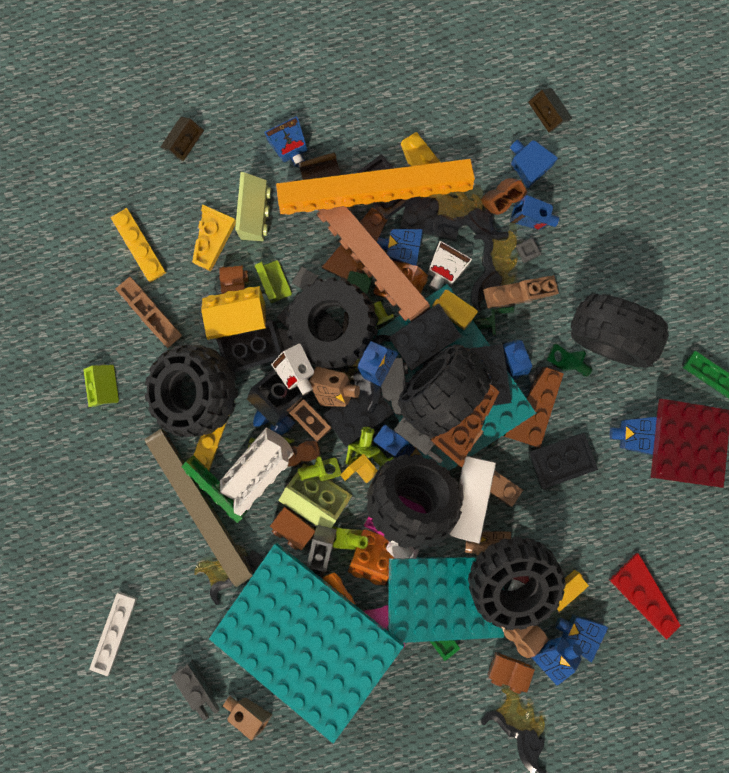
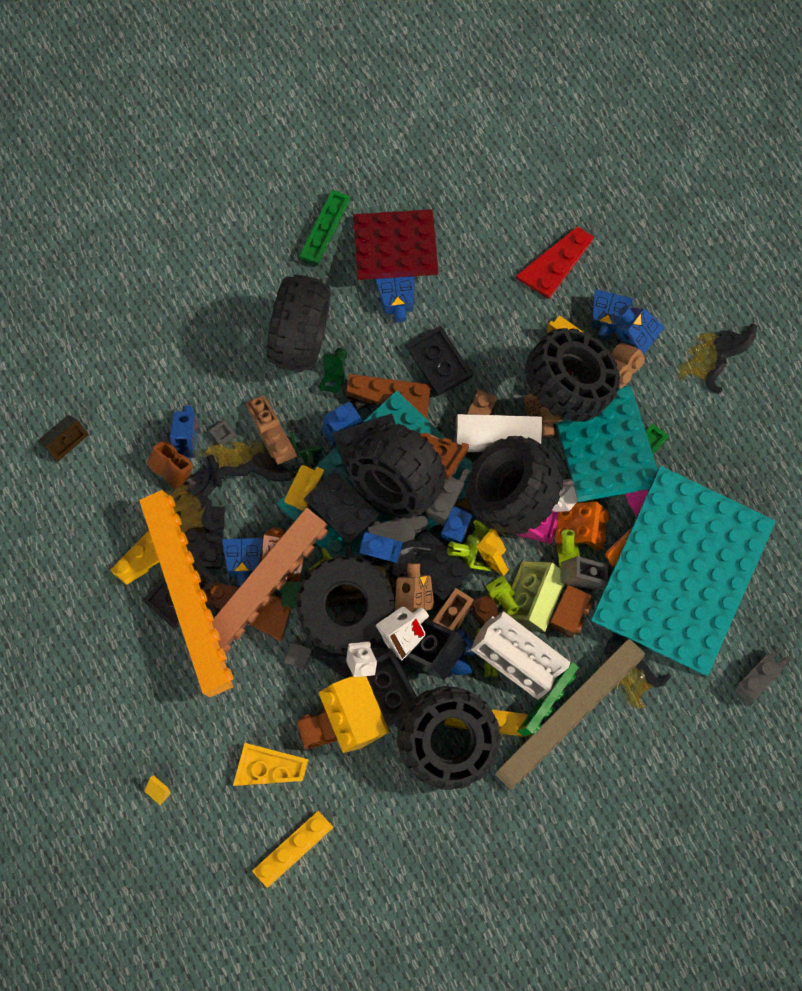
camera: 105 degrees left, 15 degrees down
lime panel [83,365,119,407] -> none
white plate [89,592,138,676] -> none
medium nougat slope [116,276,182,348] -> none
dark brown panel [160,117,204,161] -> none
medium nougat torso [223,696,272,741] -> none
yellowish green slope [235,172,271,241] -> none
lime panel [255,260,292,303] -> none
blue torso [264,116,307,167] -> none
dark brown panel [299,152,341,180] -> none
white torso [428,241,472,291] -> none
dark orange brick [487,652,535,694] -> none
blue torso [510,140,558,188] -> none
none -> yellow slope [145,776,171,805]
none -> white brick [346,642,377,677]

